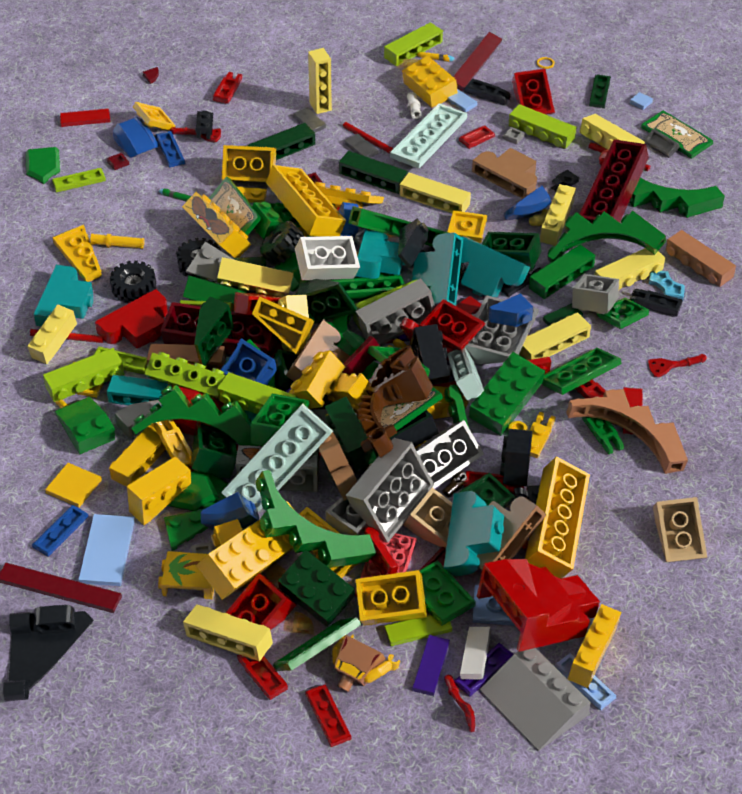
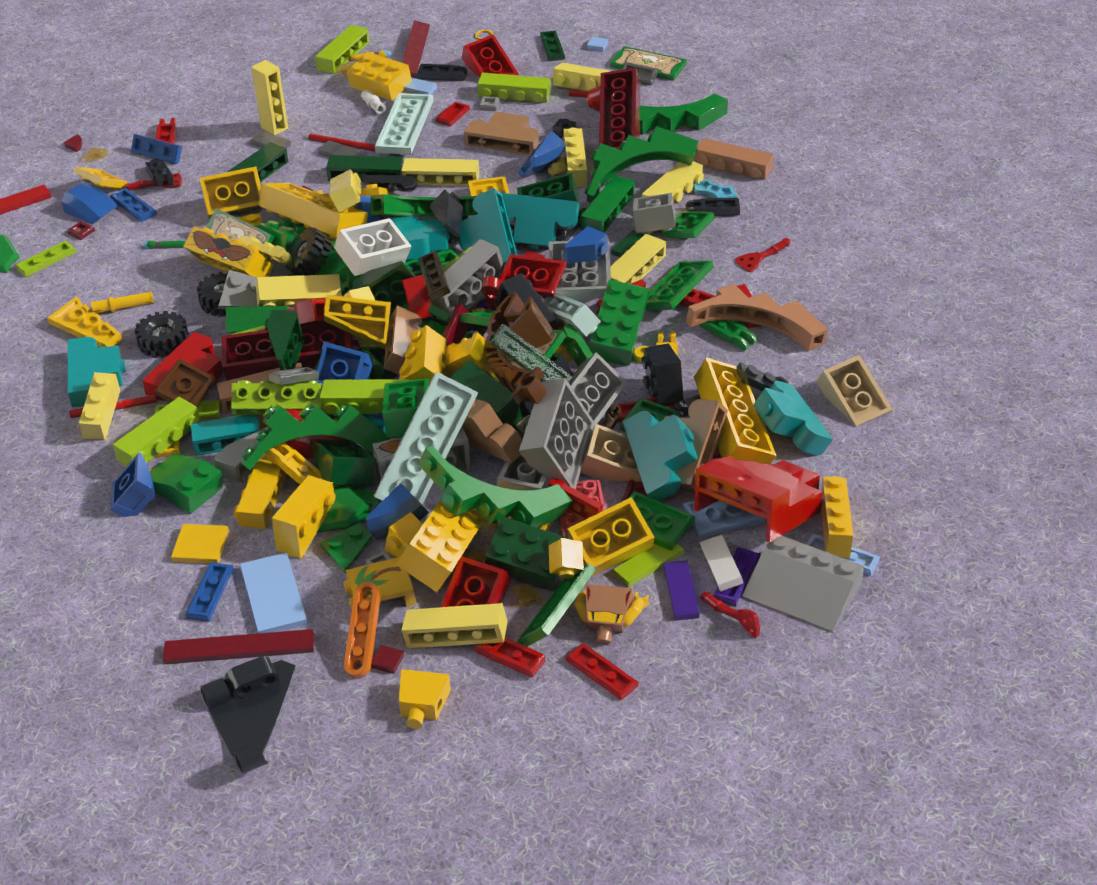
camera: 20 degrees left, 5 degrees down
none -> clear yellow tile [84,148,109,162]
none -> blue slope [111,453,155,517]
none -> blue tile [131,134,182,164]
none -> reddish brown tile [155,358,216,407]
none -> light yellow hinge [239,236,292,264]
none -> flat silver tile [269,367,319,385]
none -> light yellow brick [330,169,362,212]
none -> orange plate [344,582,381,678]
none -> black hinge [363,175,418,190]
none -> dark red tile [371,645,404,674]
none -> yellow torso [399,669,451,729]
none -> red tile [402,275,431,319]
none -> dark brown tile [418,250,451,302]
none -> clear green tile [489,324,572,383]
none -> yellow brick [549,538,584,579]
none -> black hinge [736,362,789,392]
none -> teal brick [753,381,833,456]

